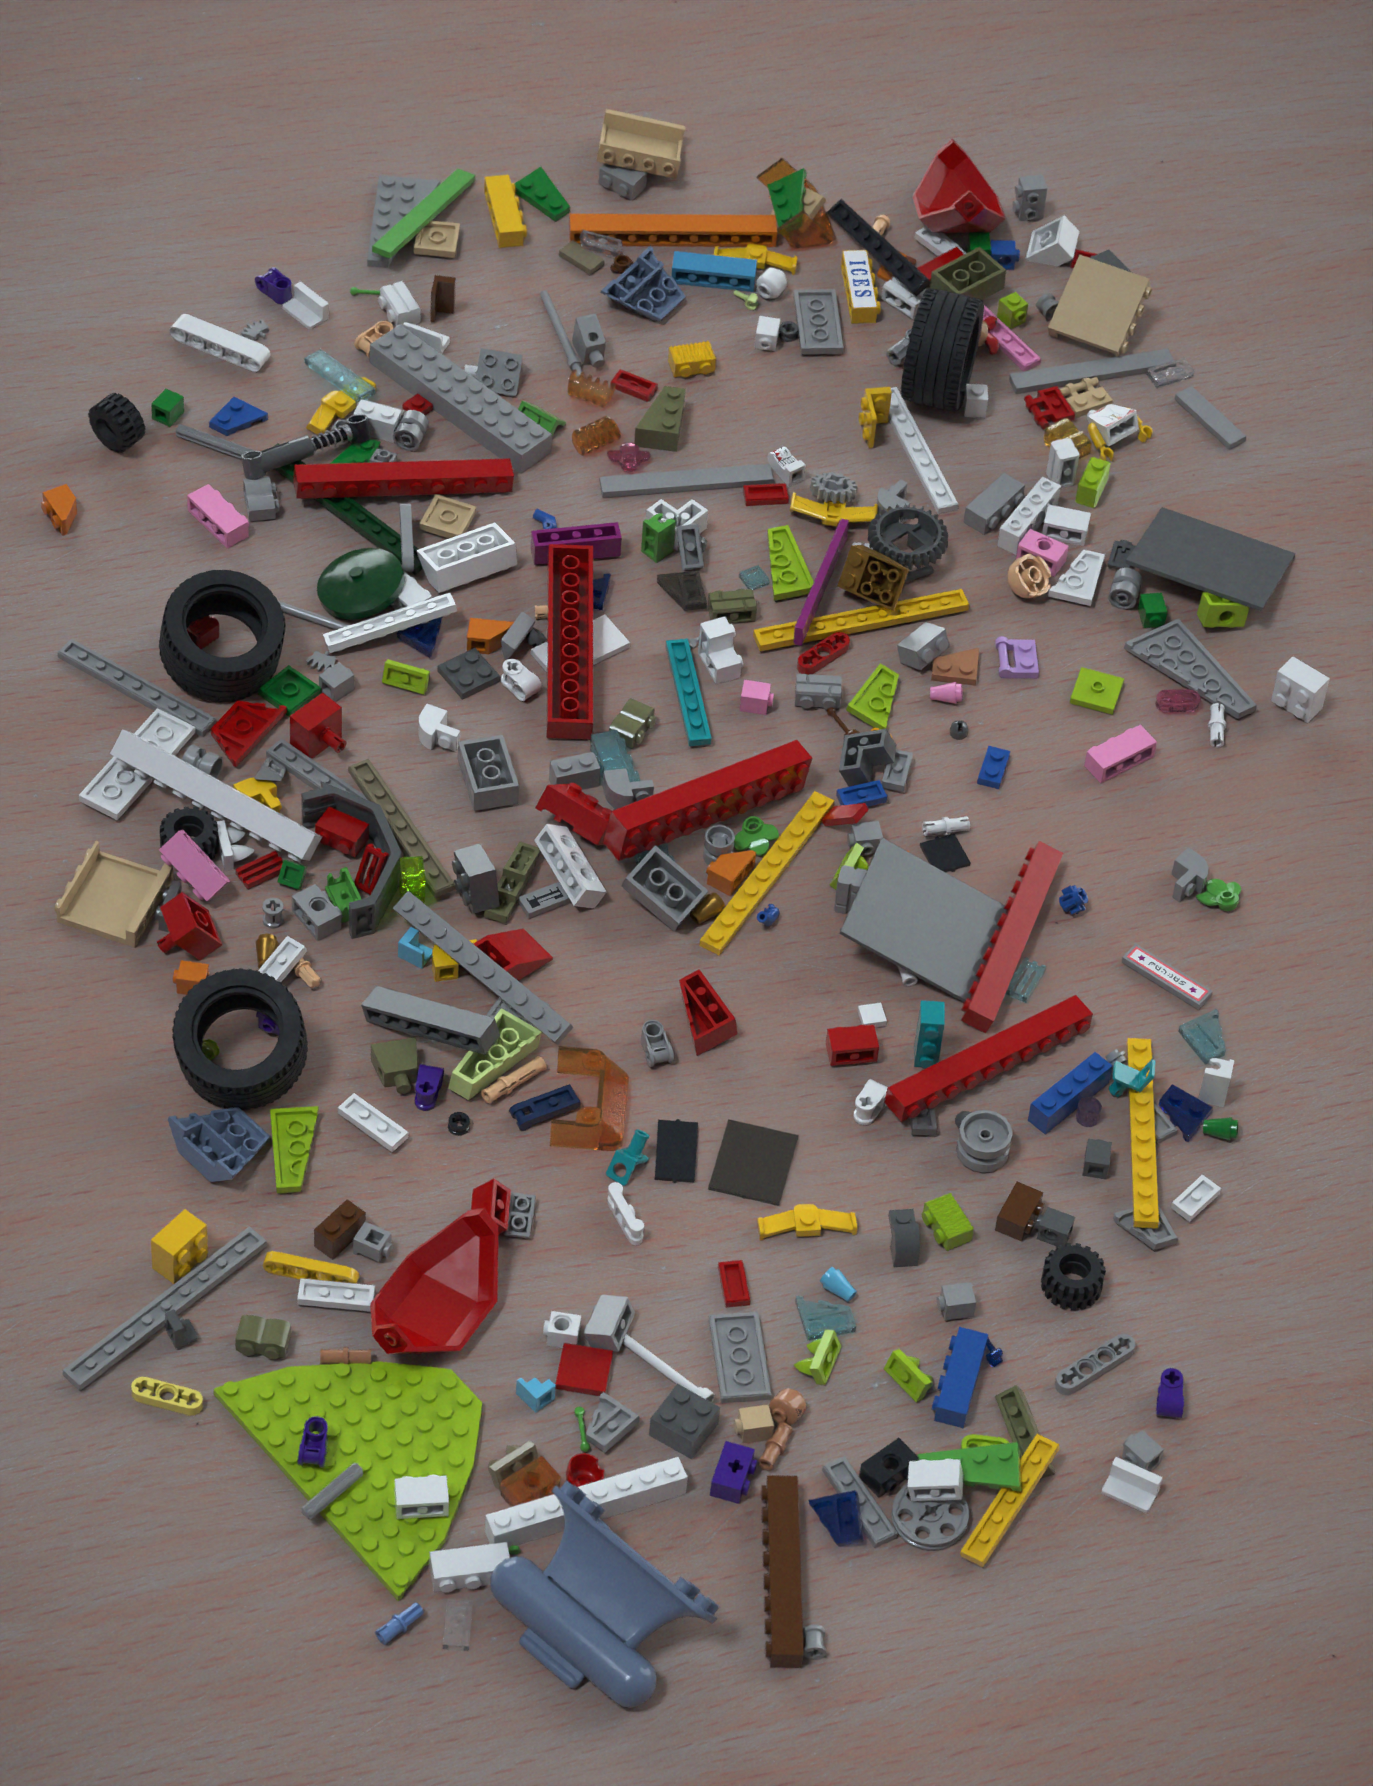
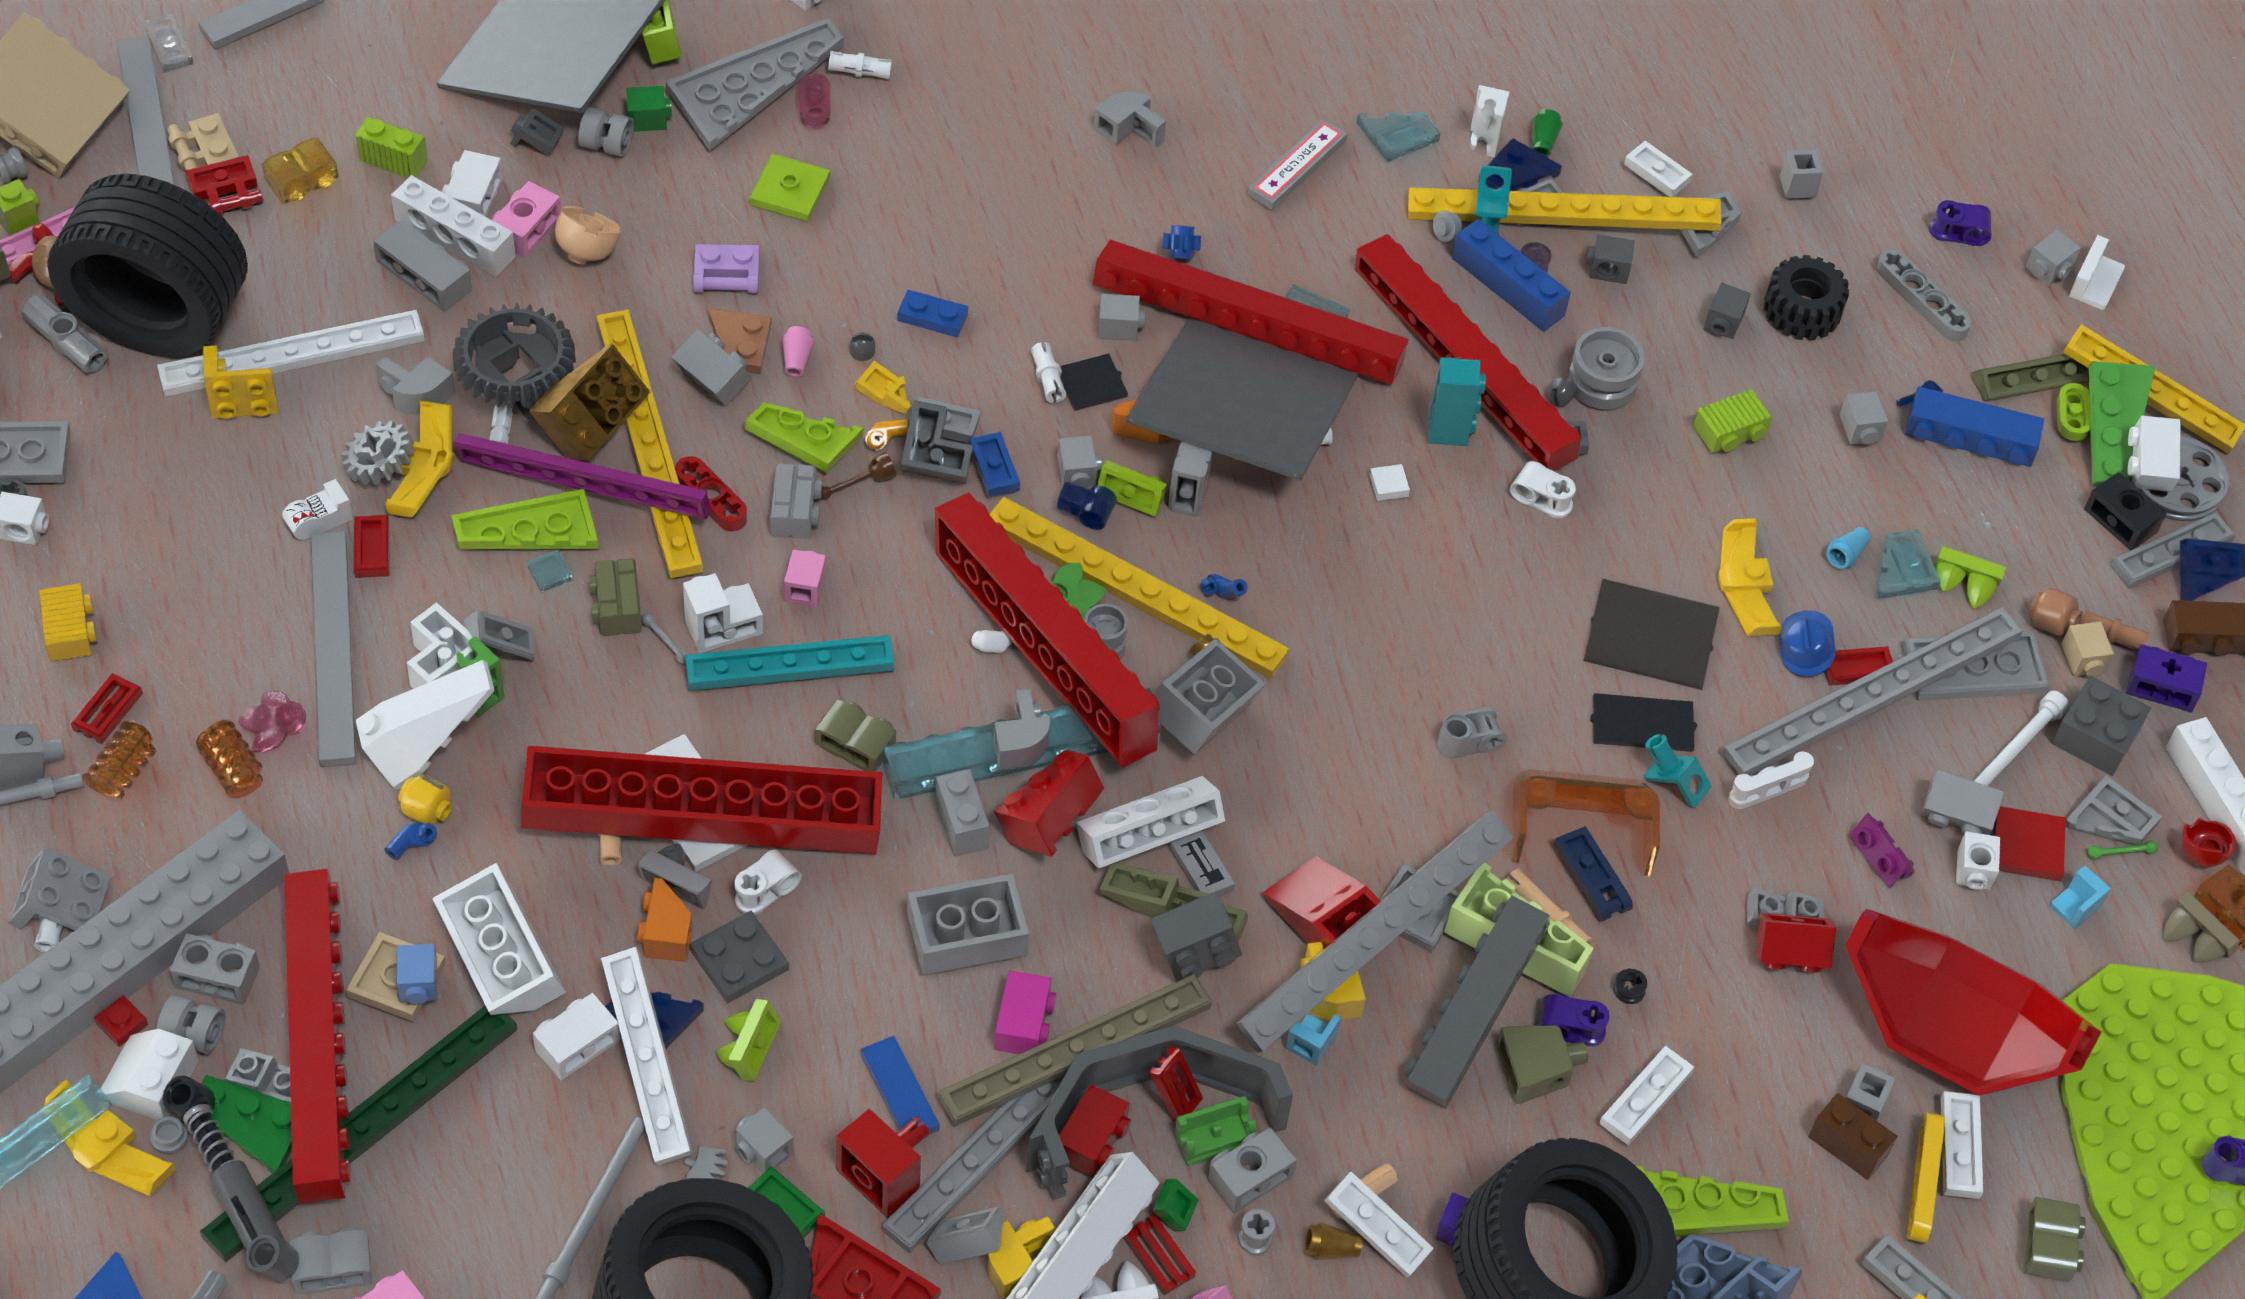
camera: 90 degrees left, 5 degrees up
dark green dish [317,548,405,619] -> none
nougat pin [320,1347,371,1365] -> none
light grey beam [399,503,414,571] -> none
clear neon green brick [399,856,426,904] -> none
white brick [418,704,460,752] -> none
bright green panel [518,401,566,436] -> none
magenta brick [530,522,622,565] -> none
olive wedge [634,386,686,452] -> none
clear smoke wing [657,571,707,611] -> none
red wedge [679,969,738,1056] -> none
orange slope [706,850,756,896] -> none
red tile [821,803,869,826] -> none
red brick [826,1025,879,1066] -> none
lime tile [884,1349,933,1402] -> none
dark grey brick [888,1209,920,1267] -> none
reddish brown brick [995,1181,1045,1242] -> none
white brick [1046,438,1080,488] -> none
white wing [1048,550,1105,606] -> none
bright pink brick [1084,725,1157,783] -> none
white torso [1087,404,1152,461] -> none
bright green plate [1196,879,1241,911] -> none
none -> light grey brick [170,933,260,1005]
none -> white wedge [356,660,495,790]
none -> medium blue brick [397,944,437,1004]
none -> yellow head [398,774,453,825]
none -> yellow slope [854,360,911,414]
none -> blue tile [861,1036,940,1134]
none -> dark pink brick [994,970,1057,1054]
none -> clear blue piece [1057,482,1117,530]
none -> light grey brick [1098,293,1145,341]
none -> light grey plate [1723,607,2022,776]
none -> light grey brick [1779,149,1823,199]
none -> blue piece [1779,611,1836,677]
none -> magenta hinge [1849,813,1915,888]

